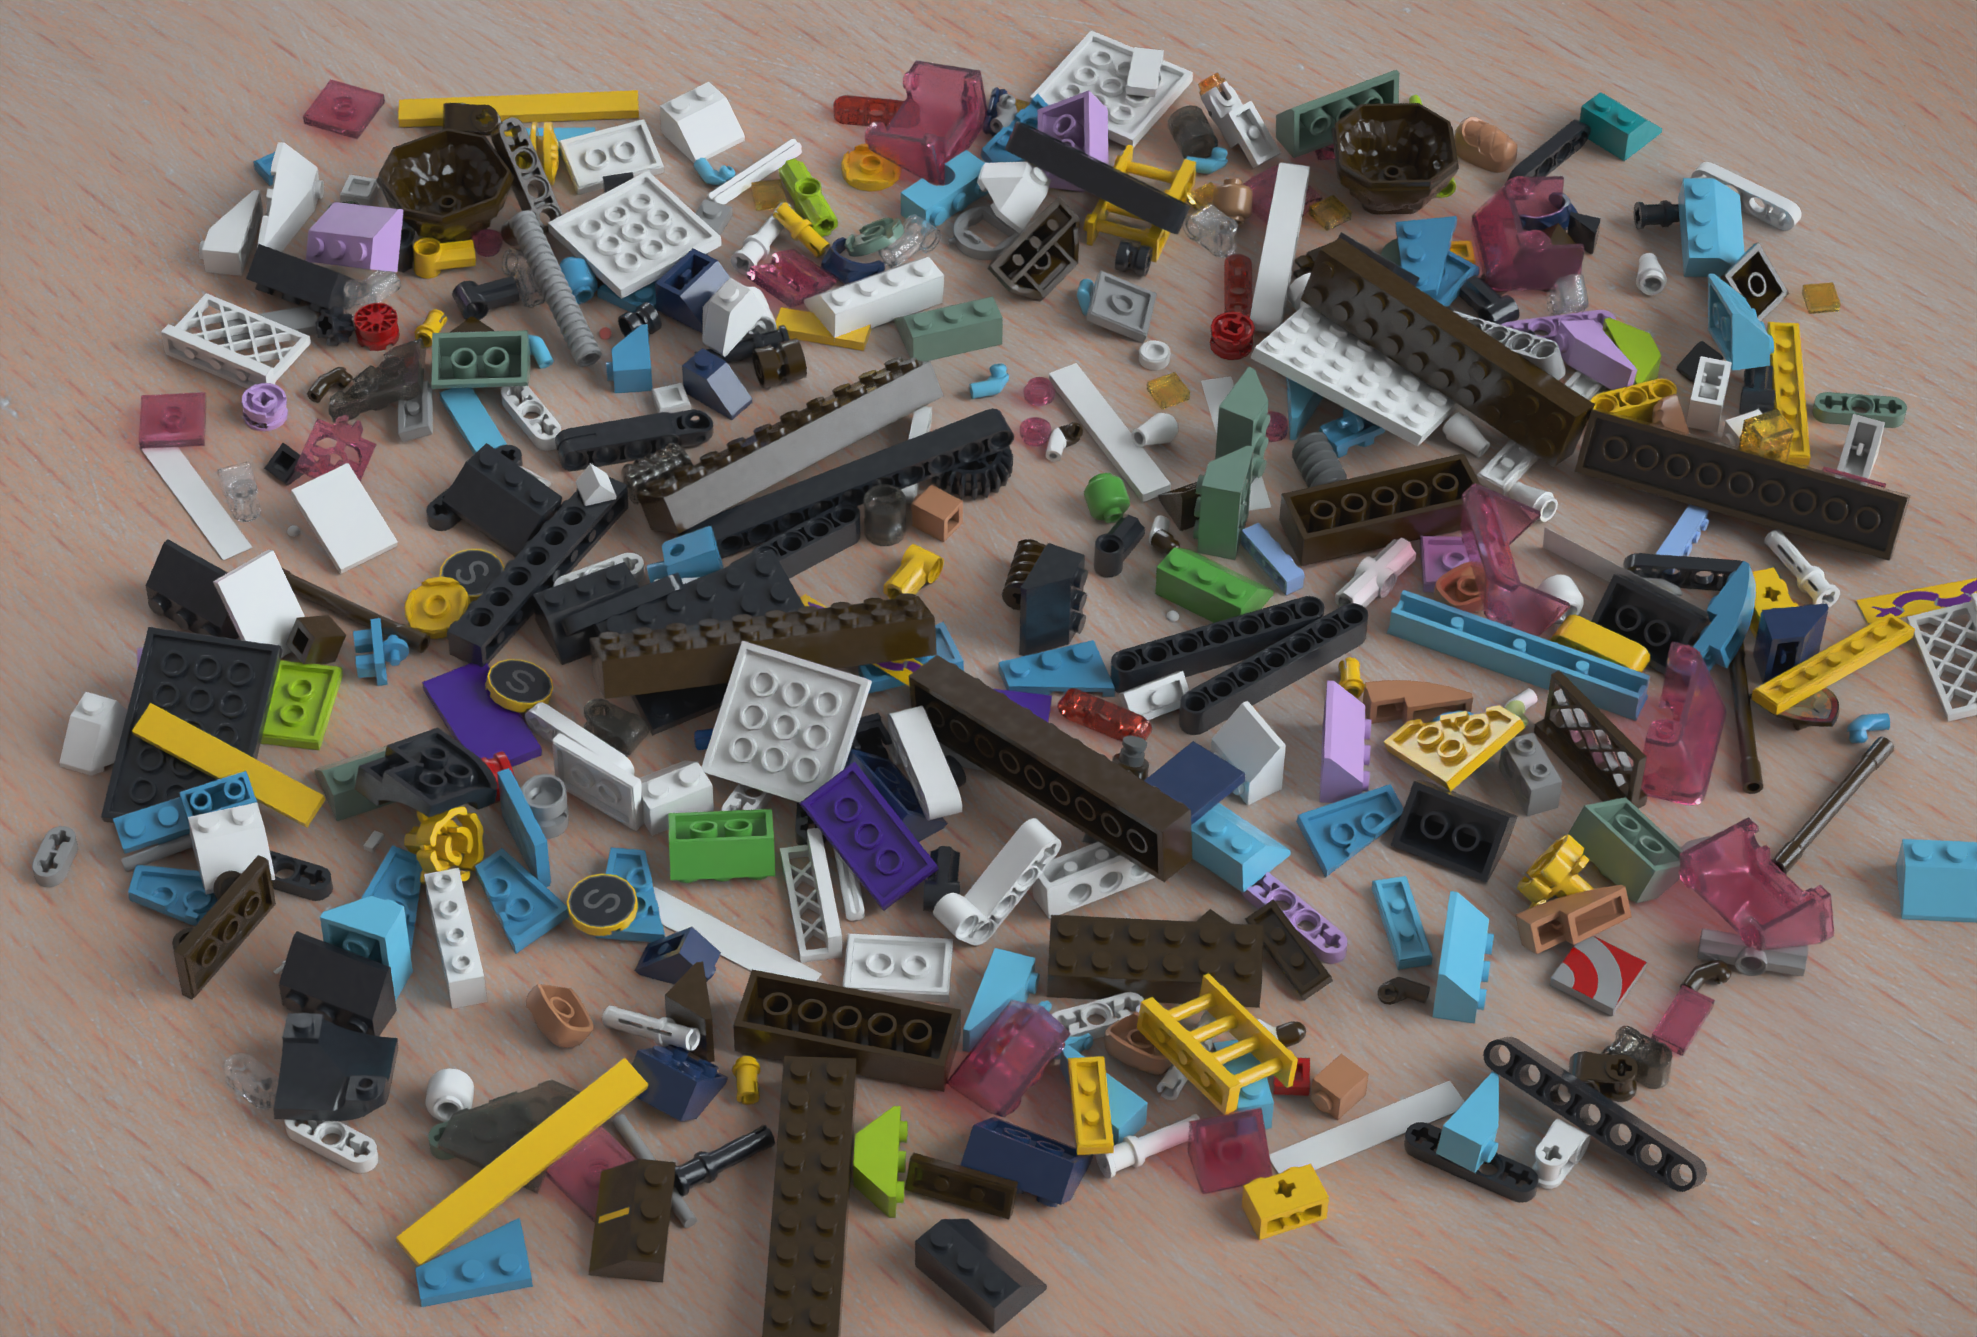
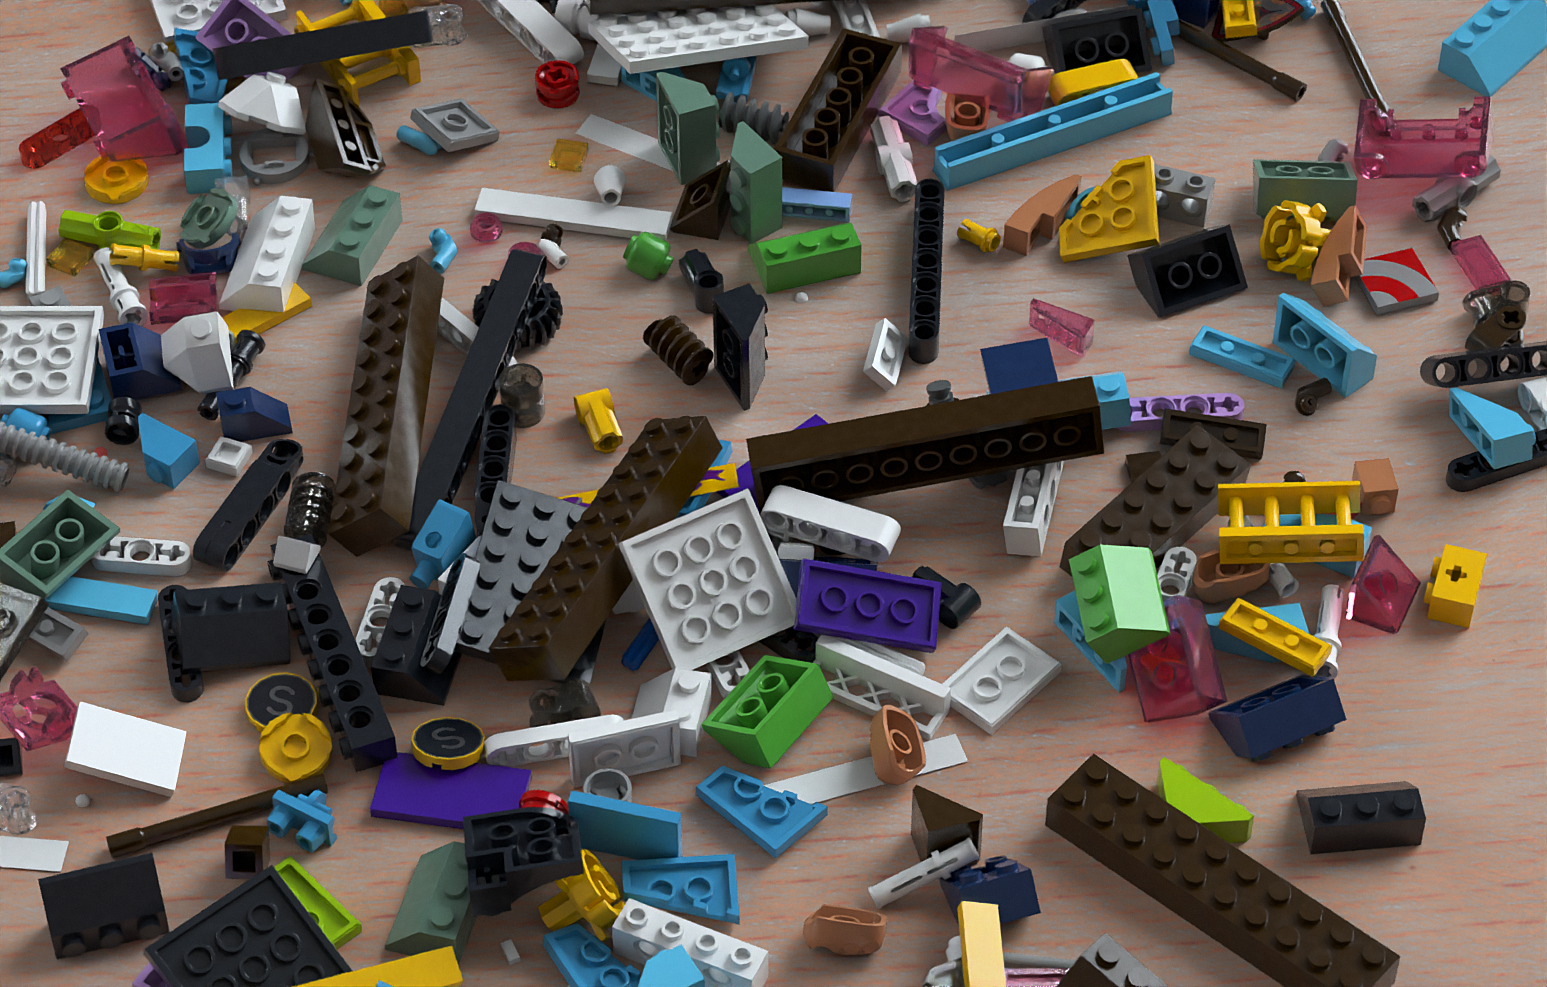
camera: 50 degrees left, 0 degrees up
white tile [213,549,305,658] -> none
black tile [567,873,638,936] -> none
dark blue slope [634,926,721,985] -> none
black pin [674,1124,775,1197] -> none
yellow pin [732,1056,761,1105] -> none
dark brown brick [733,969,961,1092] -> none
dark brown wheel [752,338,807,388] -> none
dark brown tile [905,1153,1018,1219] -> none
nougat brick [911,485,963,542] -> none
white beam [933,818,1061,946] -> none
dark azure wing [998,640,1115,697] -> none
clear red beam [1057,688,1152,742] -> none
black beam [1110,596,1325,693] -> none
black wheel [1115,240,1153,276] -> none
white tile [1139,340,1170,370] -> none
dark brown arm [1149,515,1180,555] -> none
white slope [1211,701,1286,805] -> none
clear red beam [1224,254,1252,318] -> none
white sticker [1267,1081,1464,1174] -> none
dark azure wing [1296,784,1404,878] -> none
lavender slope [1319,680,1371,803] -> none
arm [1505,688,1538,726] -> none
dark brown fence [1534,670,1648,809] -> none
clear pink windscreen [1641,642,1727,805] -> none
none -> white tile [778,542,815,560]
none -> nougat piece [870,705,926,786]
none -> clear pink slope [1029,298,1095,357]
none -> bright green slope [1069,545,1171,664]

